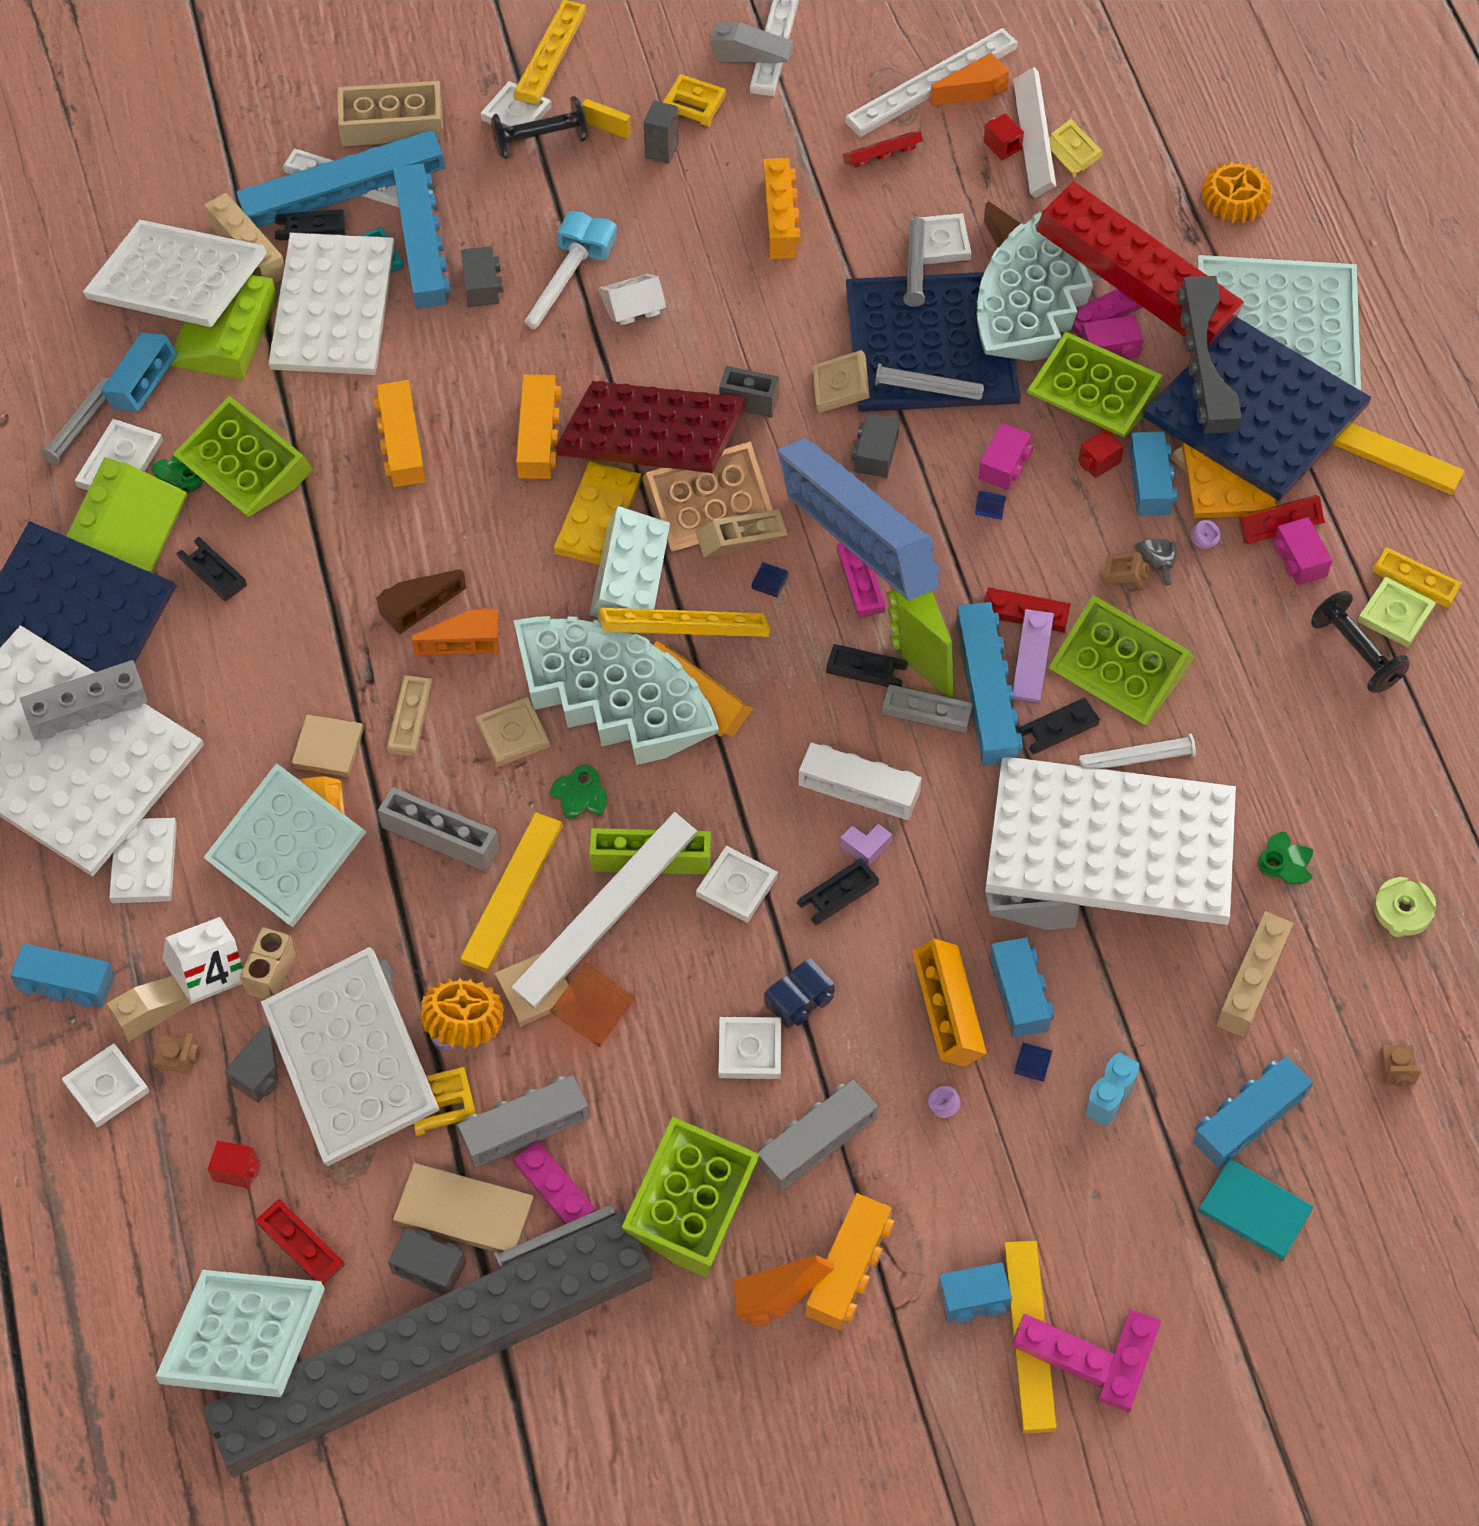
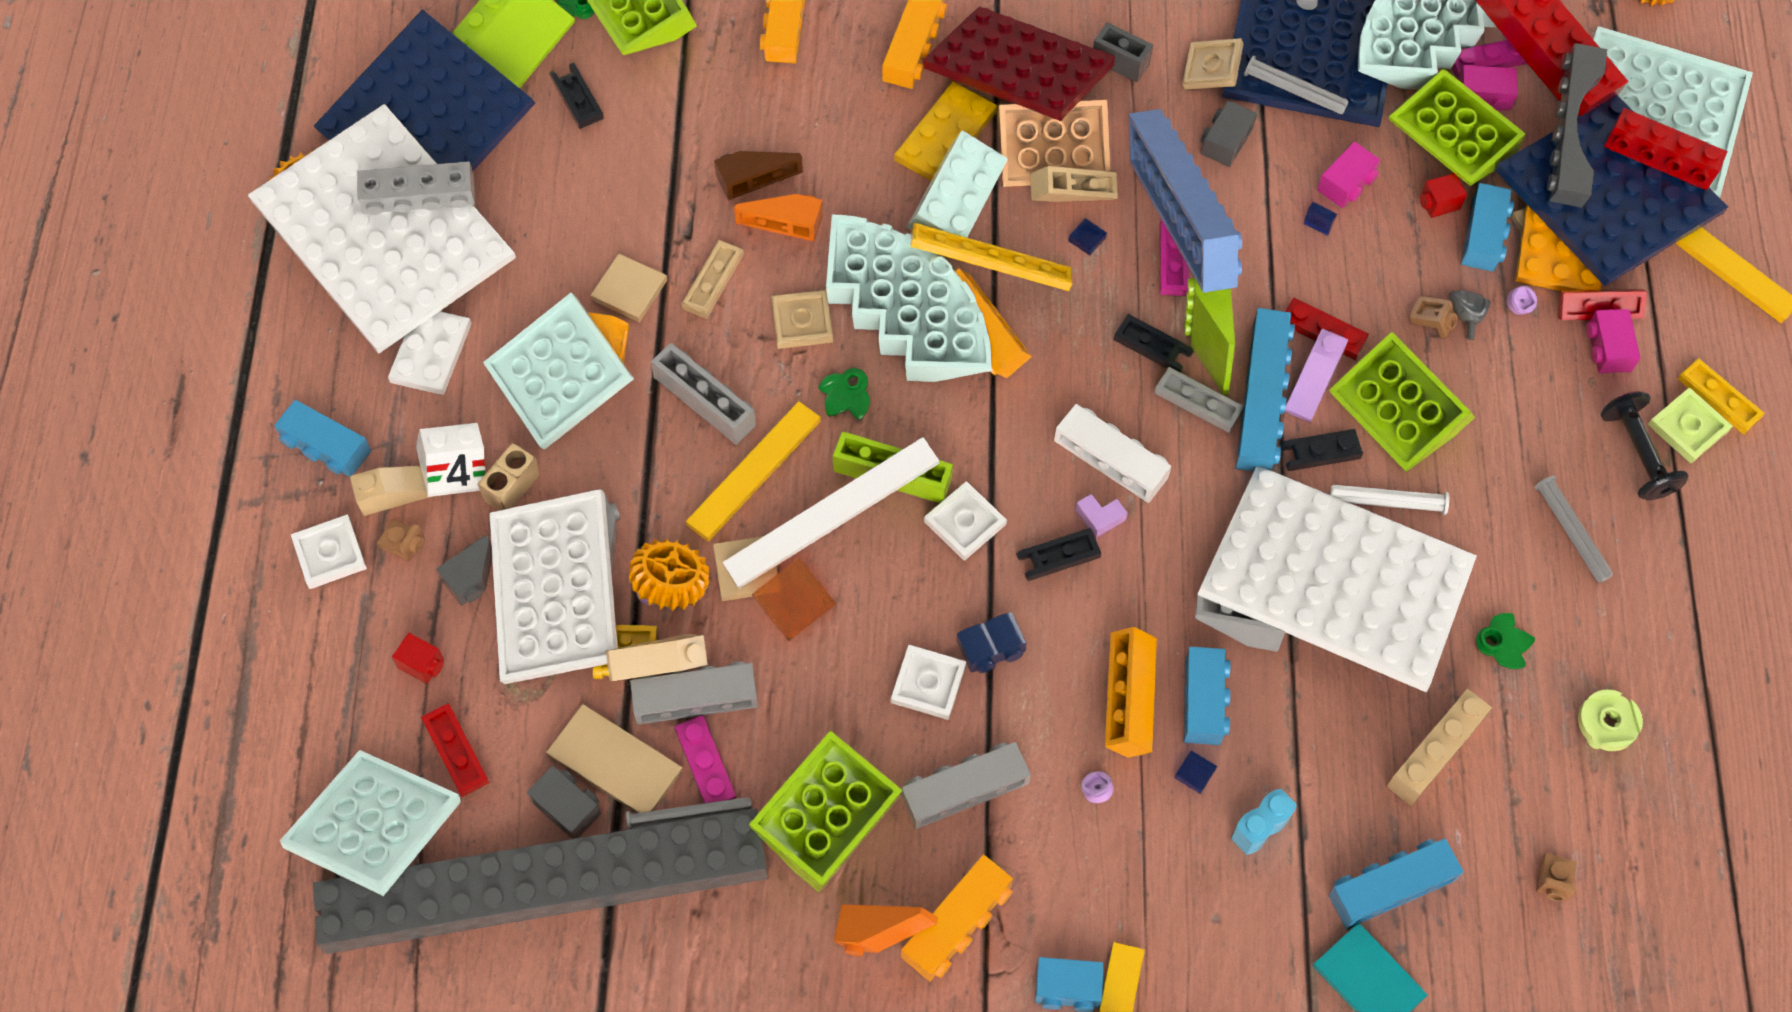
camera: 15 degrees right, 5 degrees up
none -> tan slope [606,634,708,681]
none -> light grey axle [1534,475,1613,583]
none -> red brick [1604,108,1728,190]

